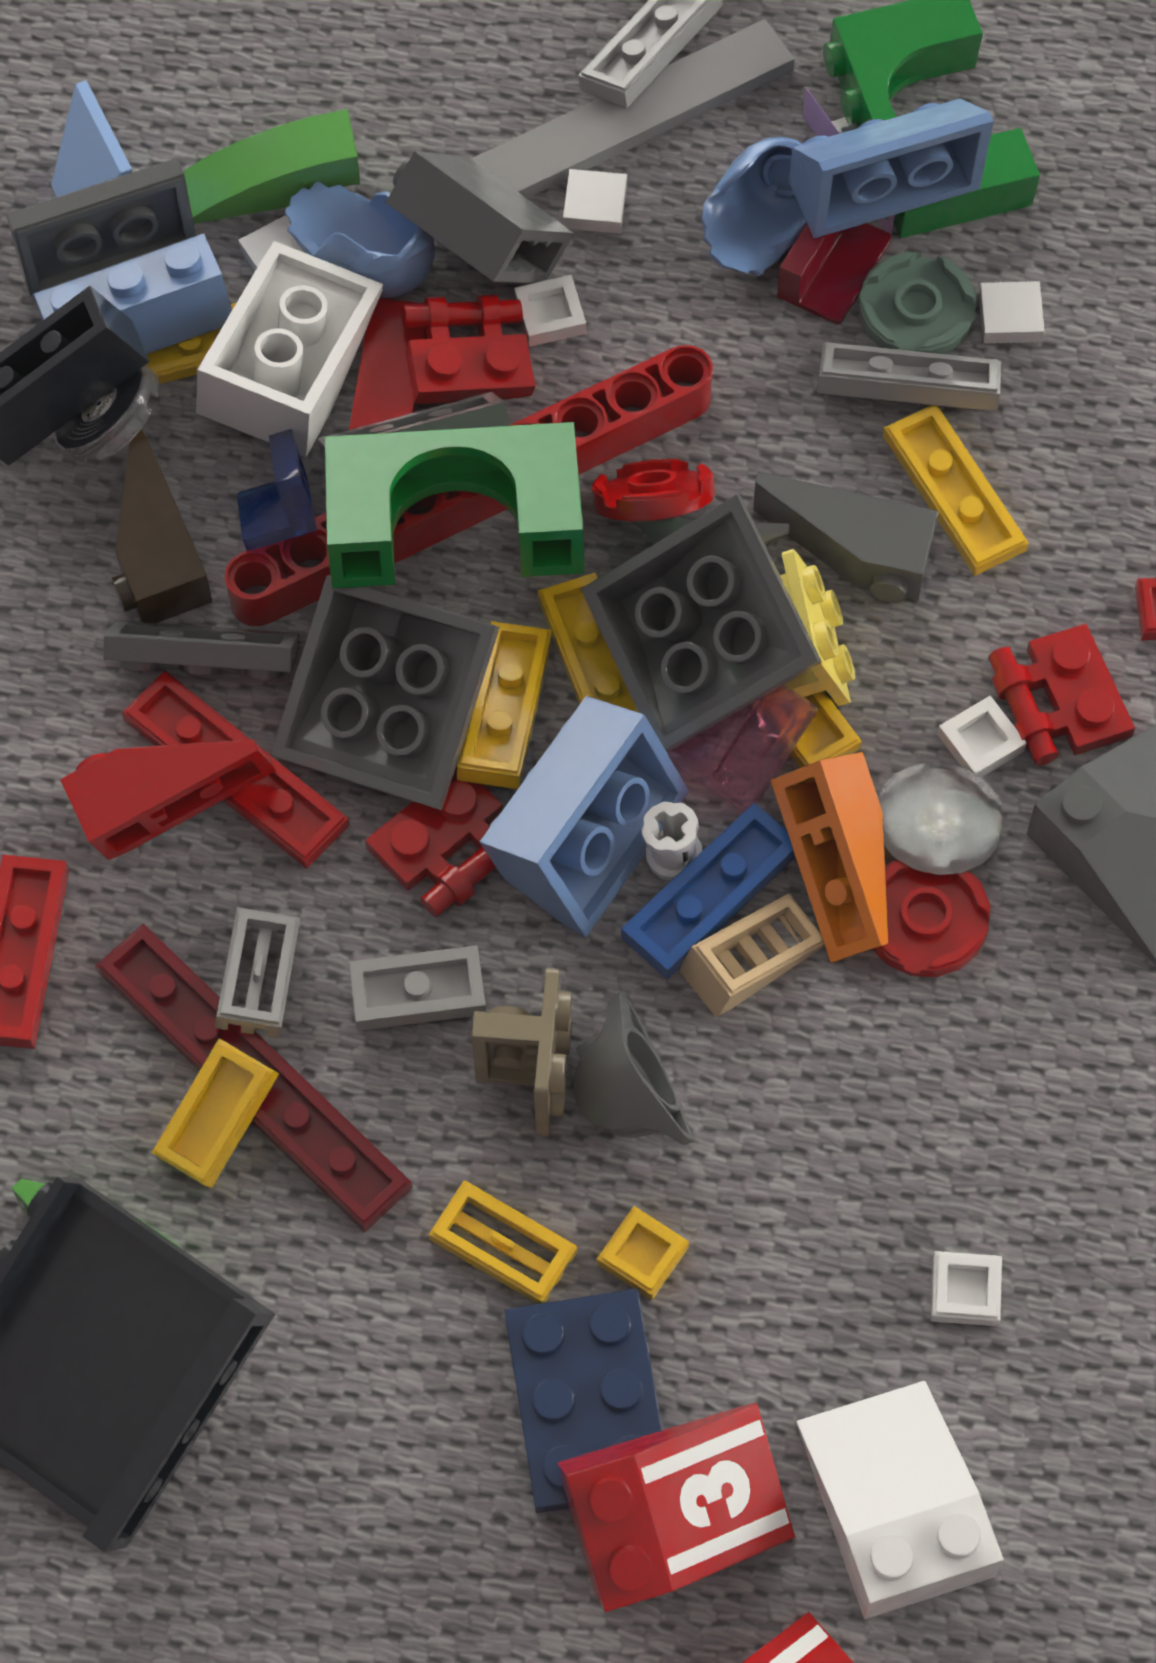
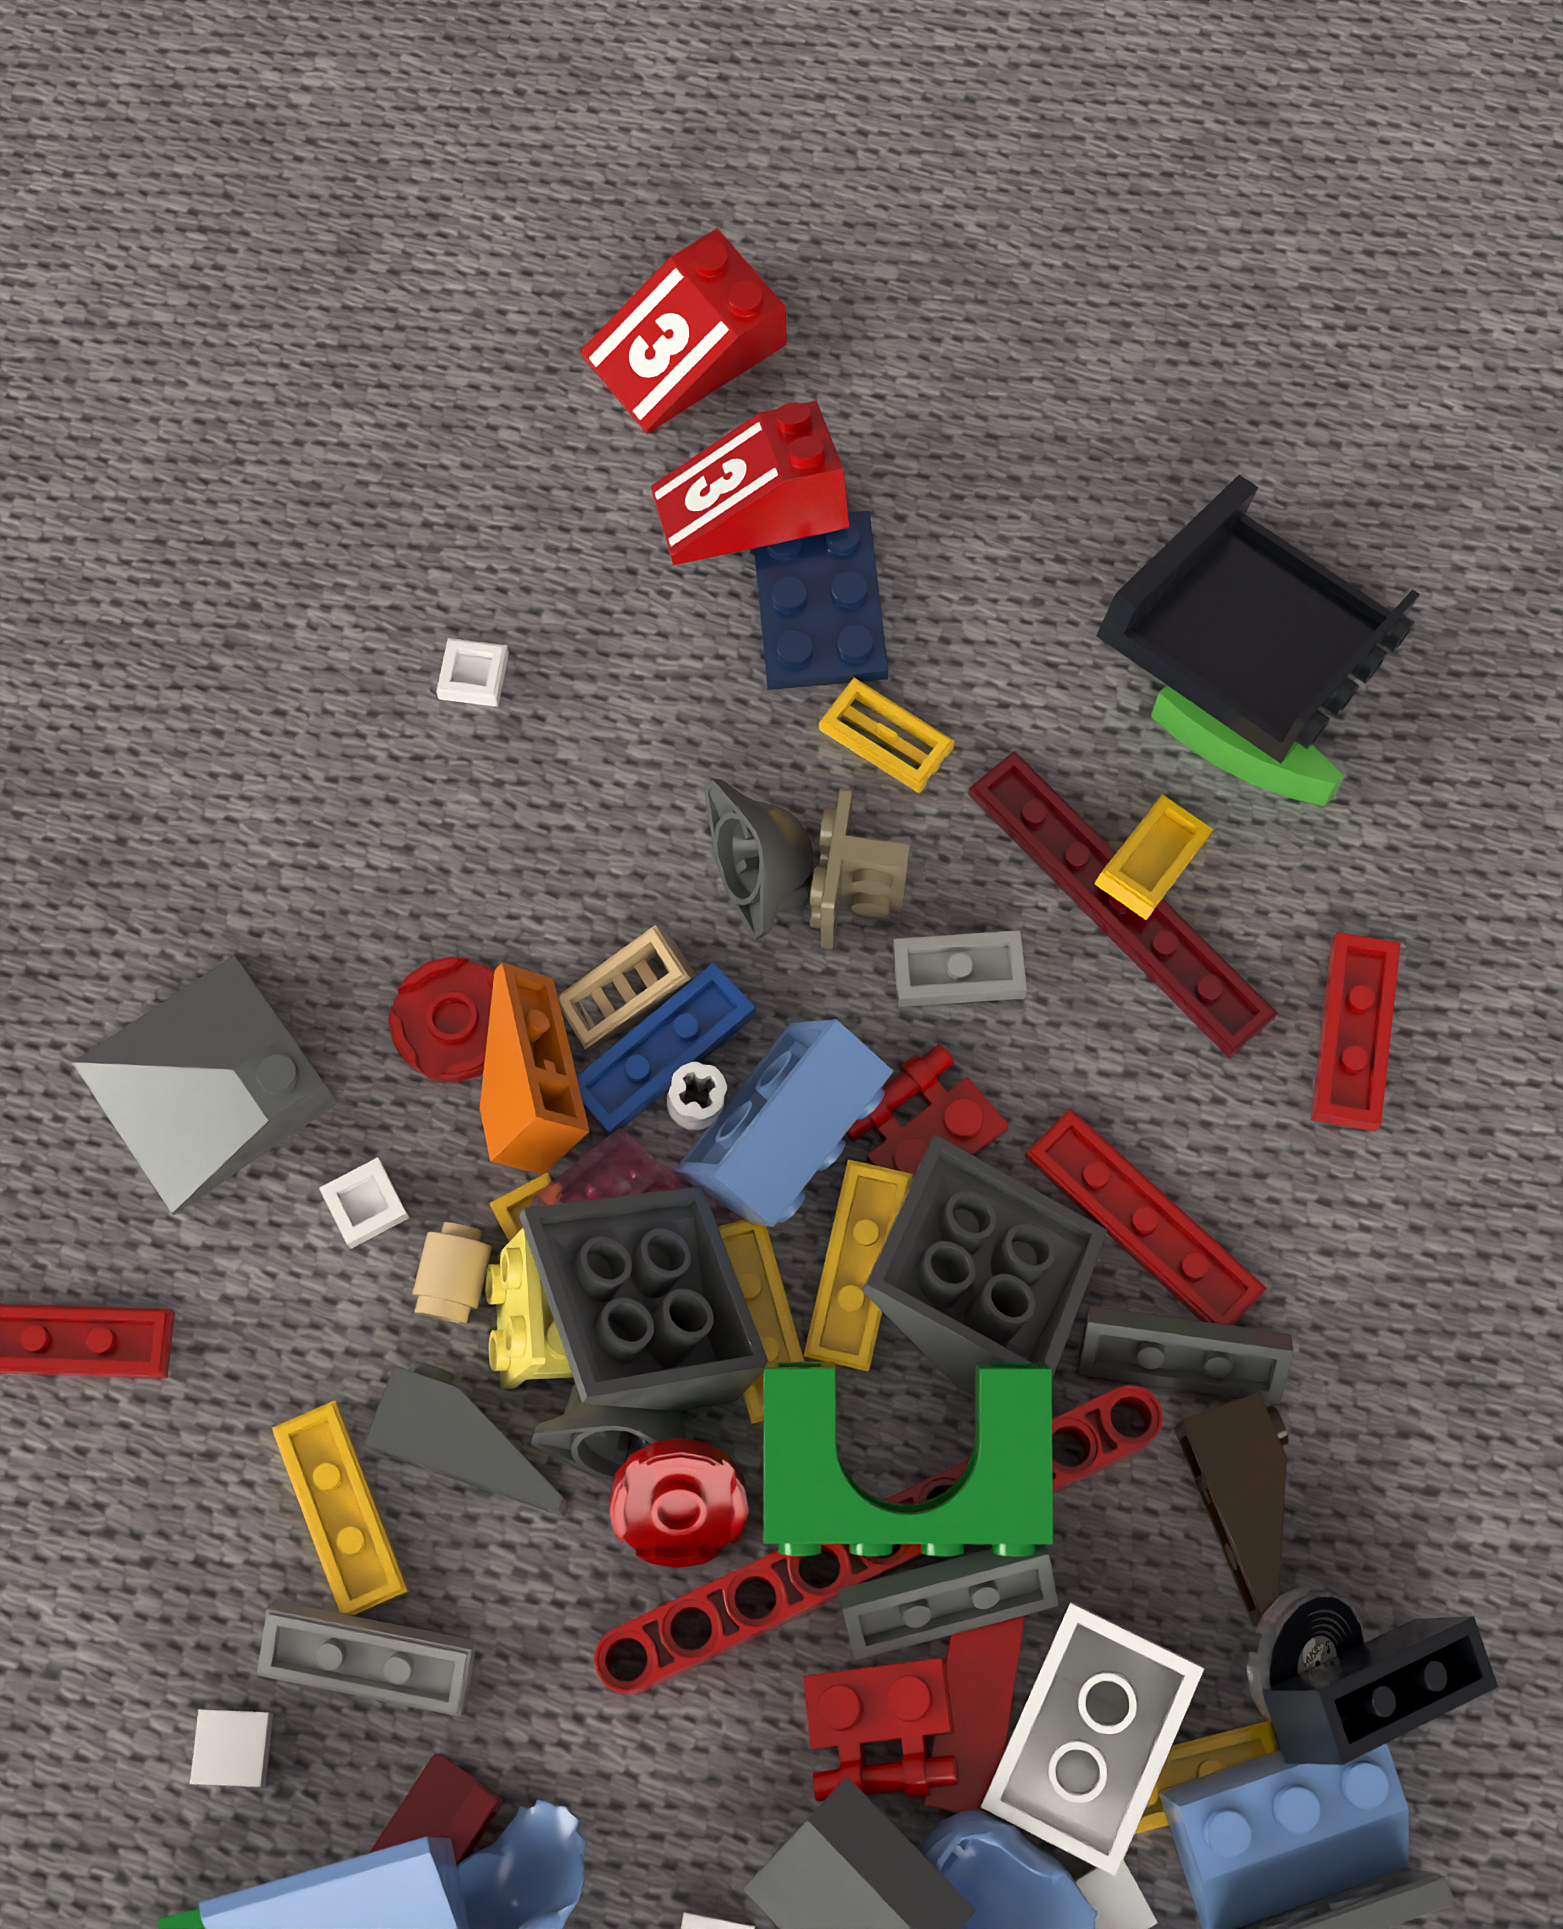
camera: 175 degrees left, 5 degrees up
red slope [60,739,276,860] -> none
light grey tile [215,907,300,1039] -> none
clear blue panel [237,429,318,551] -> none
white tile [514,275,587,347] -> none
yellow tile [596,1206,690,1300] -> none
white slope [796,1381,1004,1619] -> none
sand green tile [859,252,976,354] -> none
clear tile [879,763,1003,875] -> none
red plate [988,623,1135,766] -> none
none -> tan brick [412,1222,492,1324]

